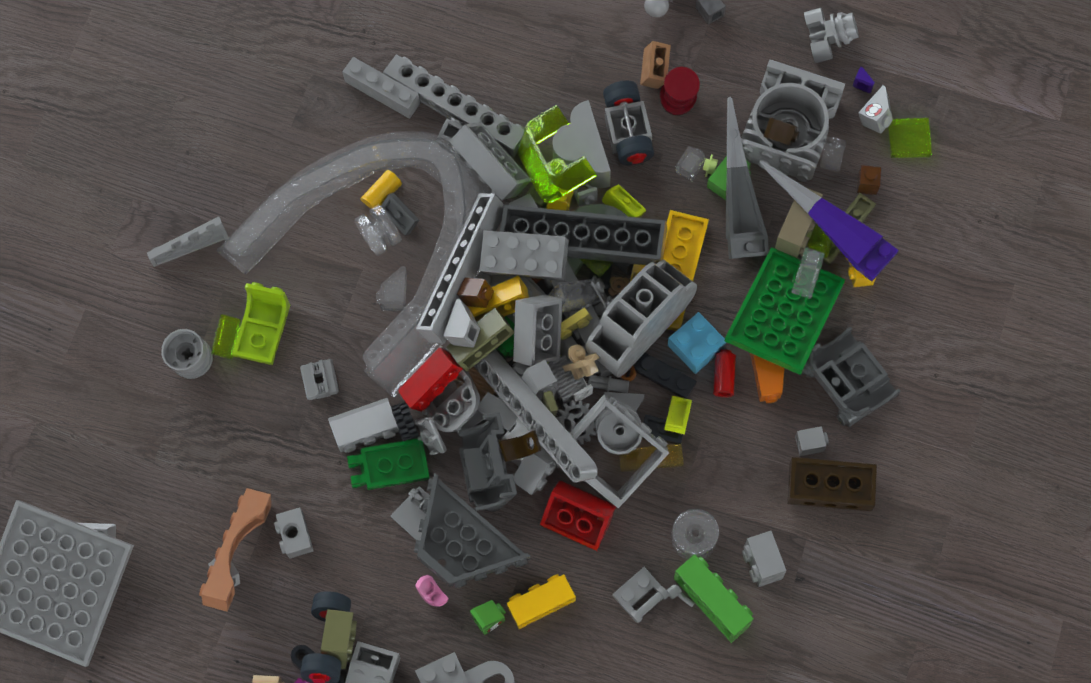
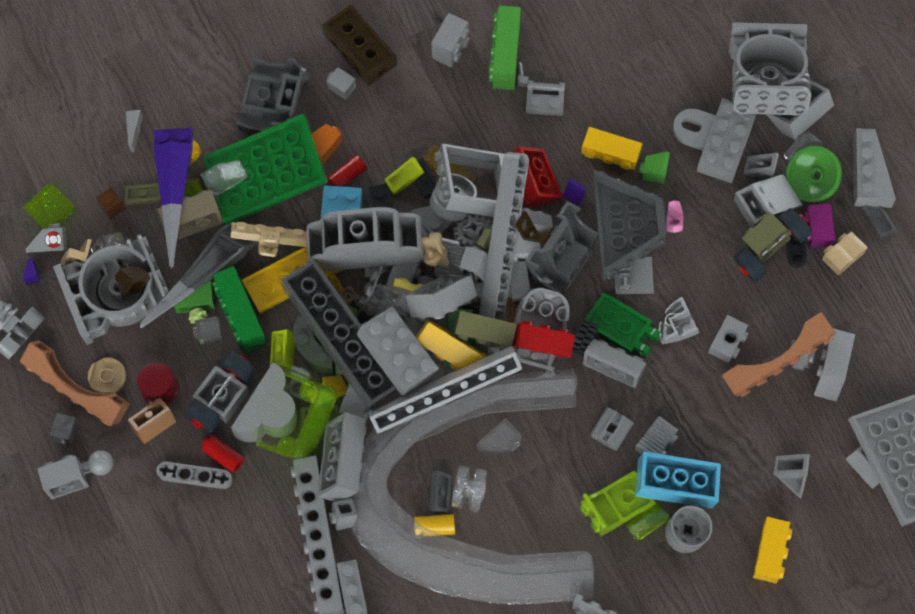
camera: 135 degrees left, 0 degrees up
light grey piece [415,417,447,455] -> none
light grey slope [443,299,480,348] -> none
reddish brown brick [457,277,494,308] -> none
clear wheel [671,509,719,559] -> none
none -> nougat arch [20,340,130,426]
none -> tan panel [60,239,92,266]
none -> tan tile [88,357,127,394]
none -> light grey slope [126,110,142,152]
none -> light grey beam [156,462,233,489]
none -> red brick [201,435,245,473]
none -> green brick [212,266,267,353]
none -> tan plate [231,222,307,257]
none -> dark purple slope [563,179,586,206]
none -> light grey brick [635,416,678,455]
none -> medium azure brick [635,451,721,509]
none -> light grey brick [658,297,700,344]
none -> yellow brick [753,517,793,584]
none -> light grey slope [773,454,810,499]
none -> light grey wedge [814,328,855,402]

